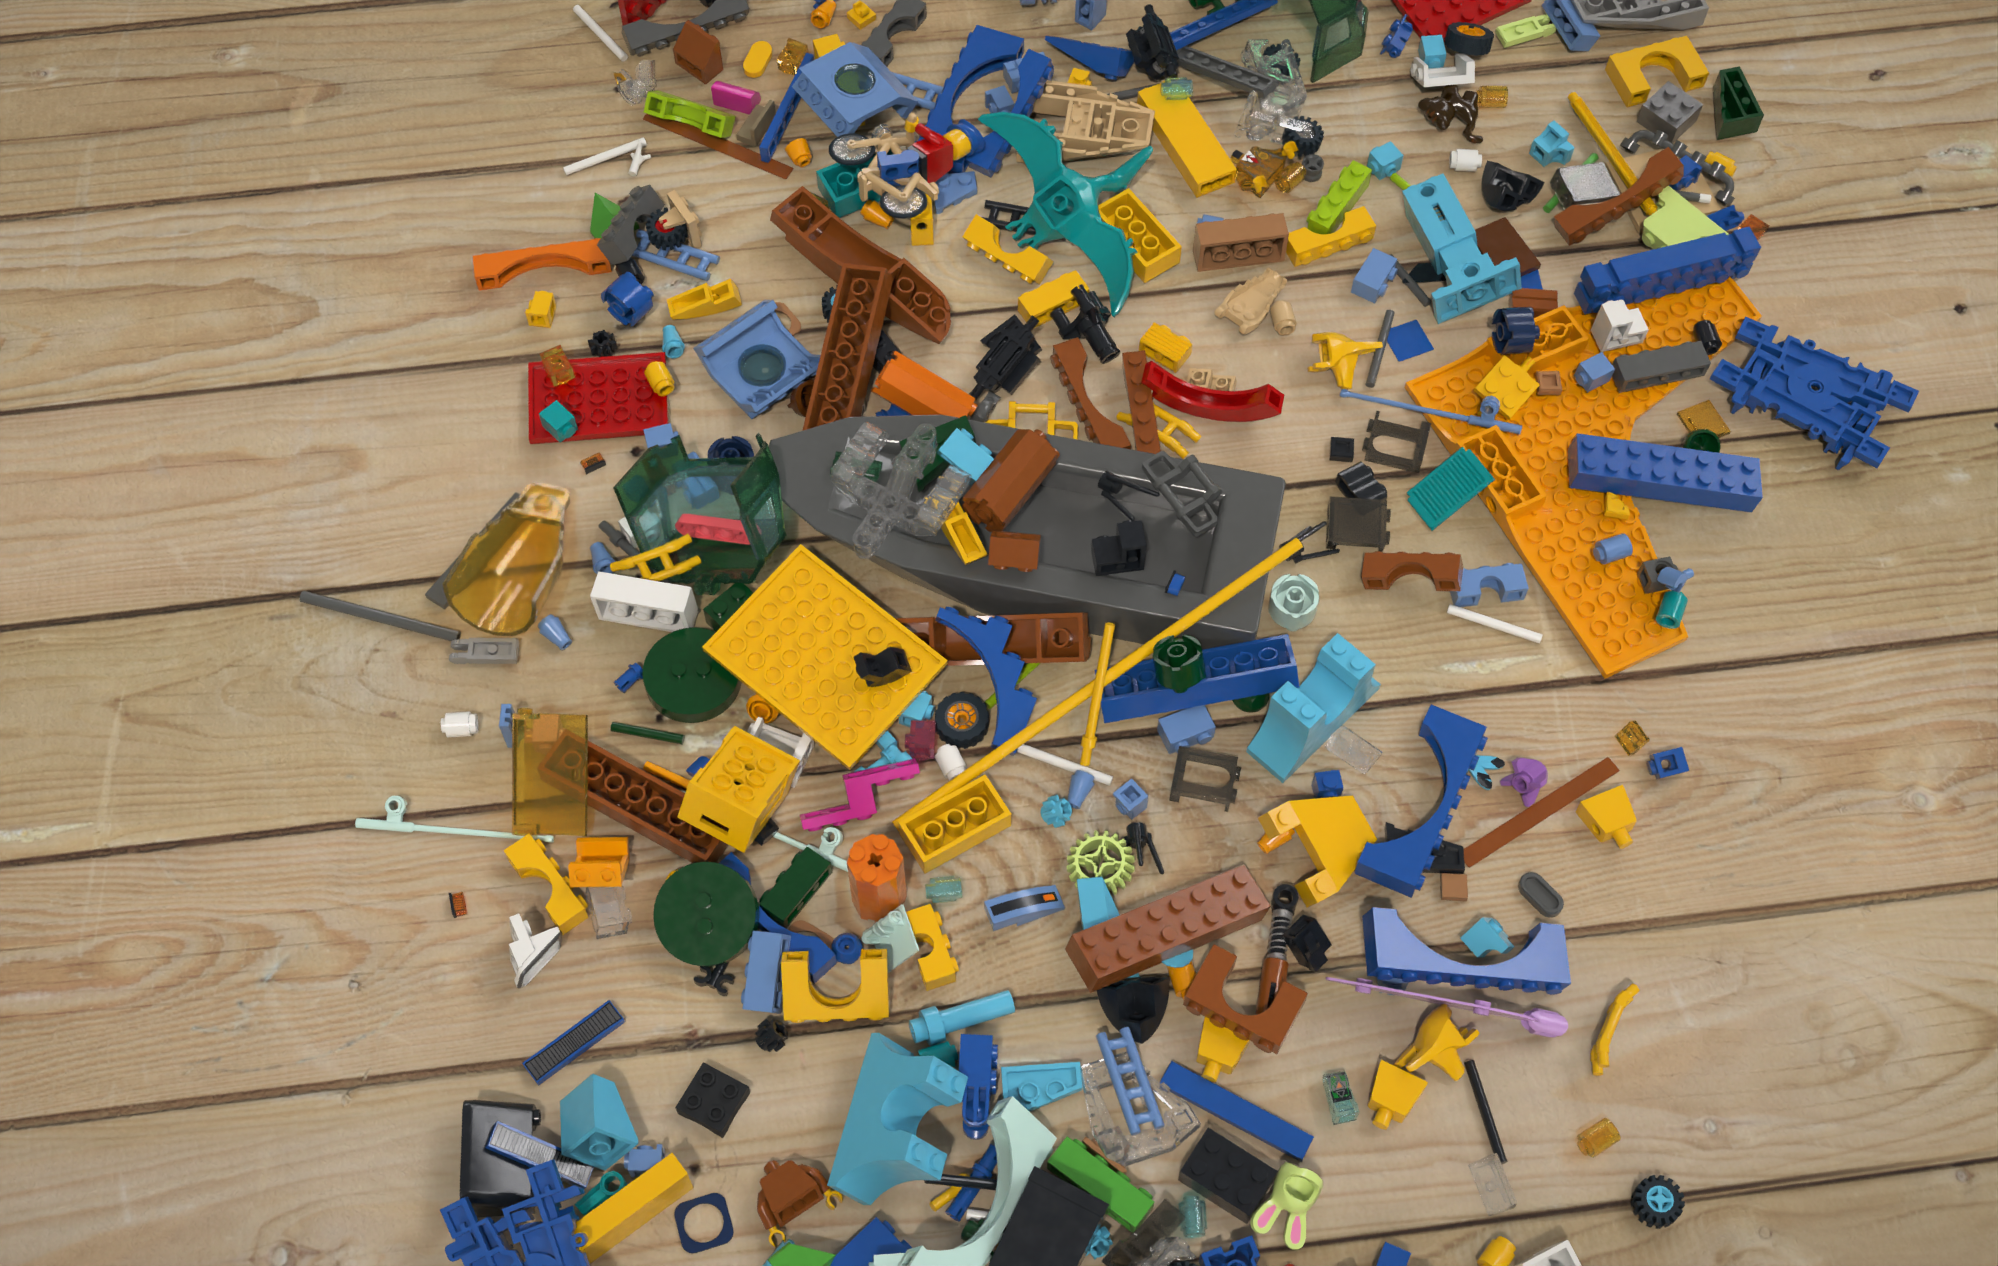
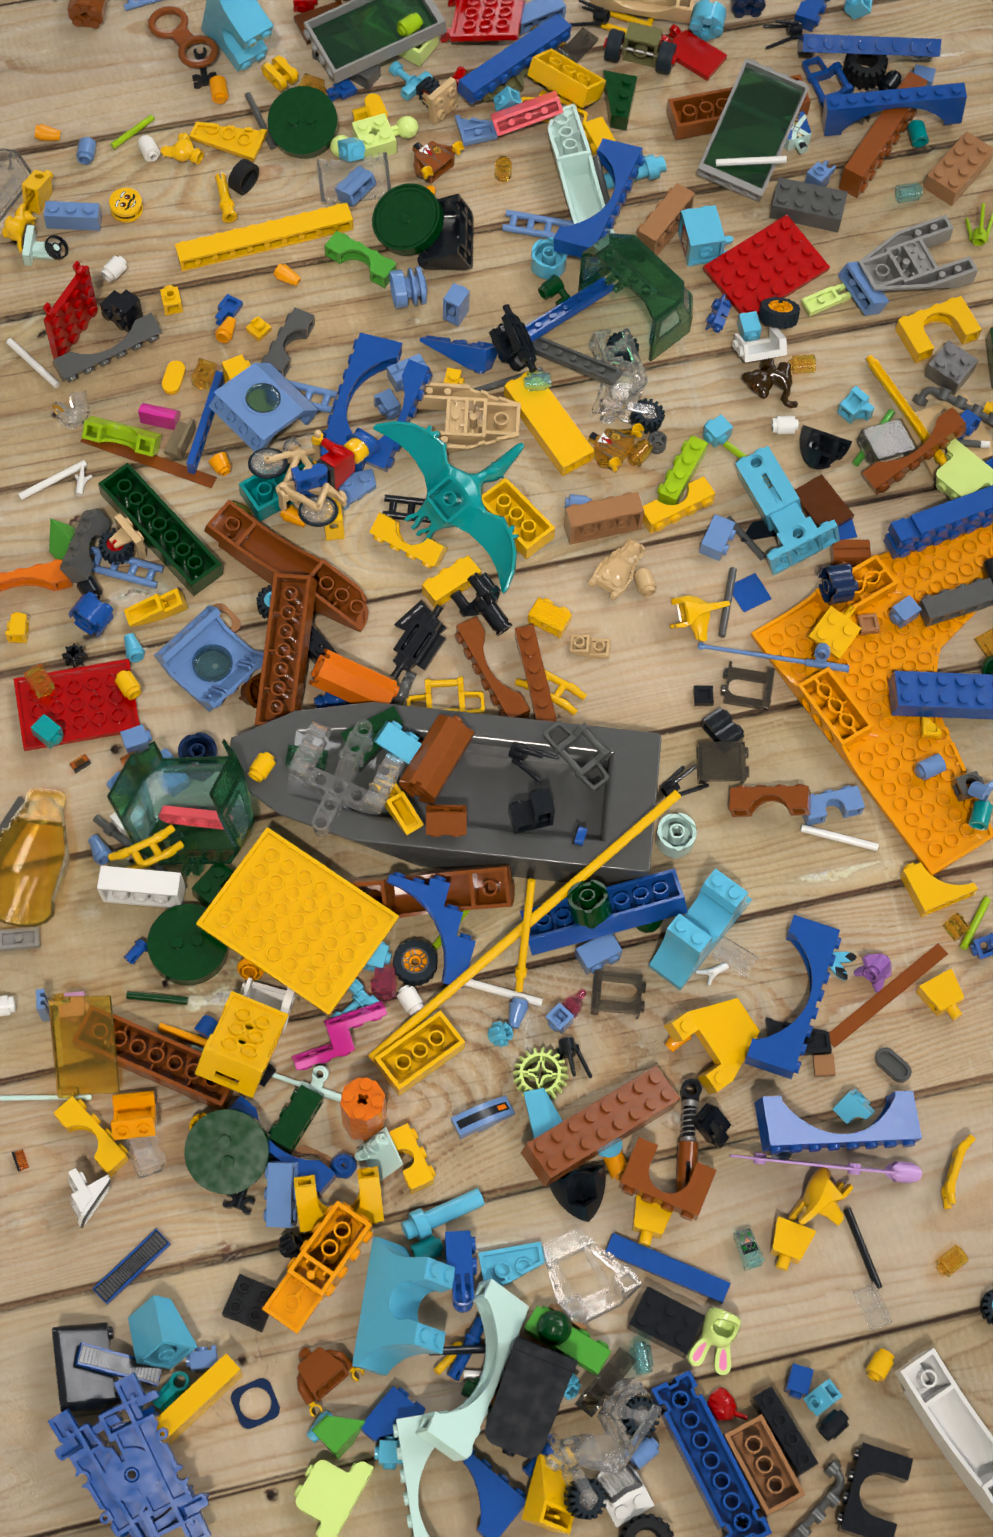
camera: 10 degrees left, 5 degrees up
medium blue cone [538,614,572,650] -> none
dark orange slope [673,20,723,85] -> none
black brick [854,646,912,687] -> none
clear light blue brick [925,876,962,904] -> none
medium blue bar [1096,1027,1165,1136] -> none
red arch [1141,361,1285,422] -> none
blue brick [1311,770,1344,799] -> none
teal window [1407,447,1495,531] -> none
white brick [1591,299,1649,352] -> none
none -> dark green brick [98,462,223,596]
none -> yellow brick [248,752,276,783]
none -> light orange wedge [262,1201,374,1335]
none -> dark green piece [537,1310,572,1346]
none -> clear pink piece [562,989,587,1018]
none -> white bar [696,962,729,985]
none -> yellow arch [900,862,978,917]
none -> lime bar [960,896,991,950]

